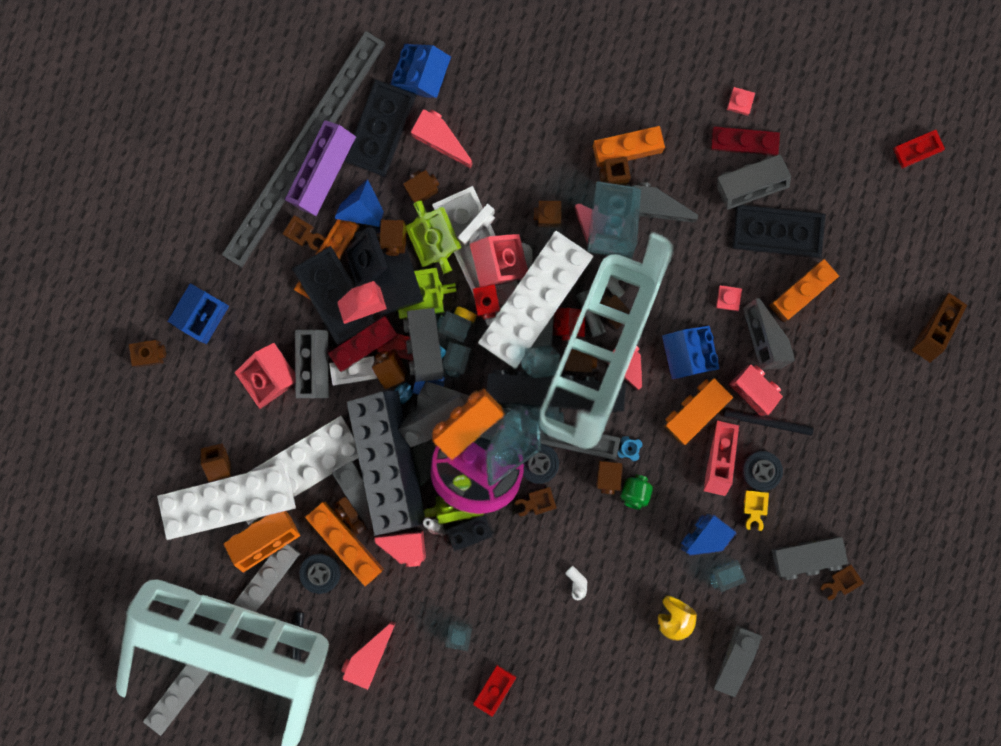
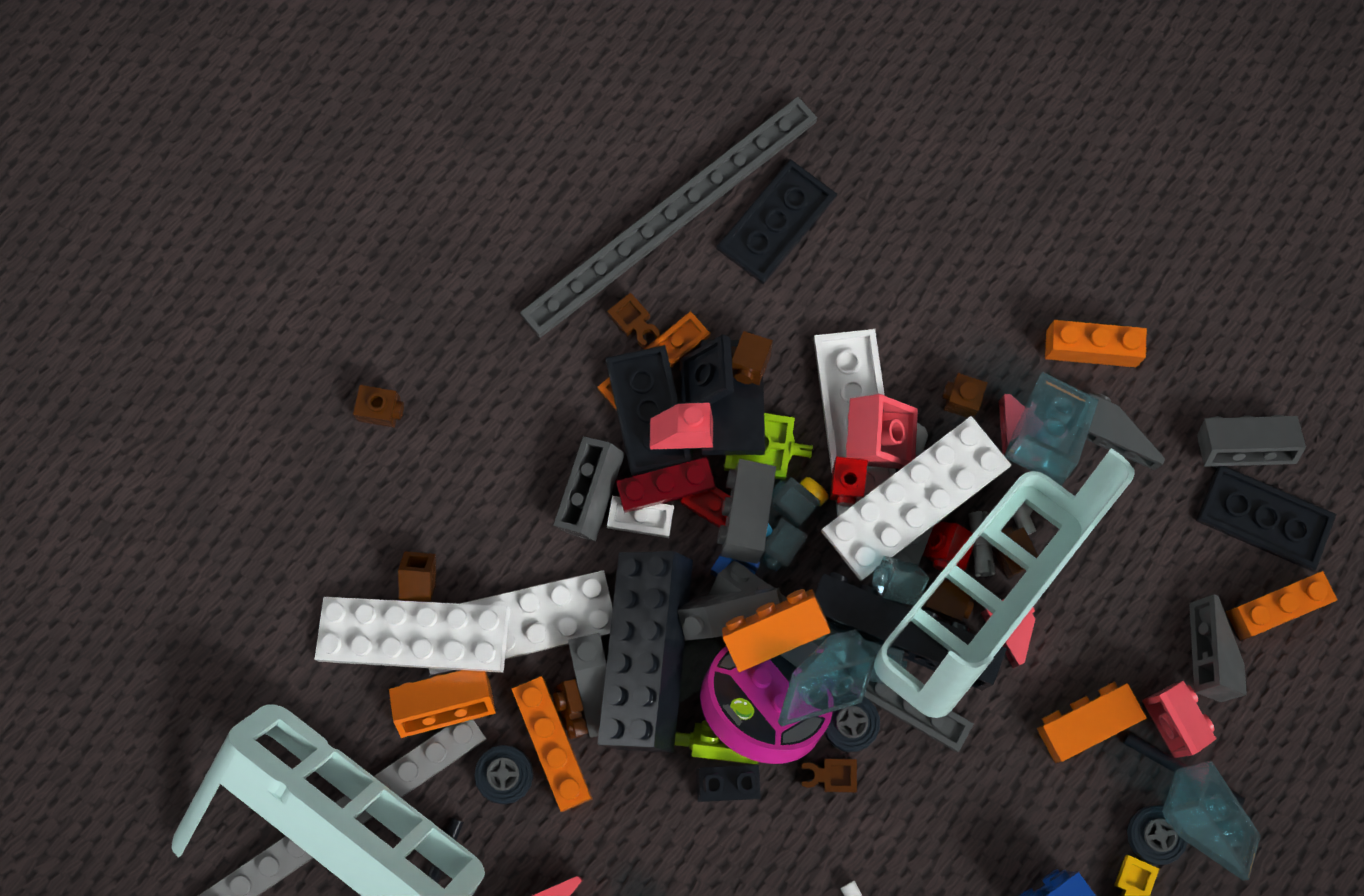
camera: 15 degrees right, 10 degrees down
blue slope [167,283,229,344] -> none
coral slope [234,343,296,409] -> none
medium lavender brick [285,120,356,216] -> none
blue slope [335,179,384,227] -> none
reddish brown brick [371,349,408,389] -> none
coral slope [375,531,426,567] -> none
blue slope [390,44,451,98] -> none
dark azure plate [394,382,413,404] -> none
reddish brown brick [403,170,440,203] -> none
lime plate [406,200,462,274] -> none
coral slope [411,109,472,168] -> none
white bar [423,518,447,536] -> none
white plate [458,204,495,247] -> none
reddish brown brick [596,461,623,494] -> none
reddish brown brick [599,157,631,189] -> none
dark azure plate [617,436,642,461] -> none
green head [621,474,653,510] -> none
blue slope [662,326,720,379] -> none
coral slope [704,421,739,496] -> none
dark red plate [711,127,780,156] -> none
coral plate [716,285,742,311] -> none
coral plate [727,87,755,116] -> none
none -> clear light blue slope [1162,761,1261,881]

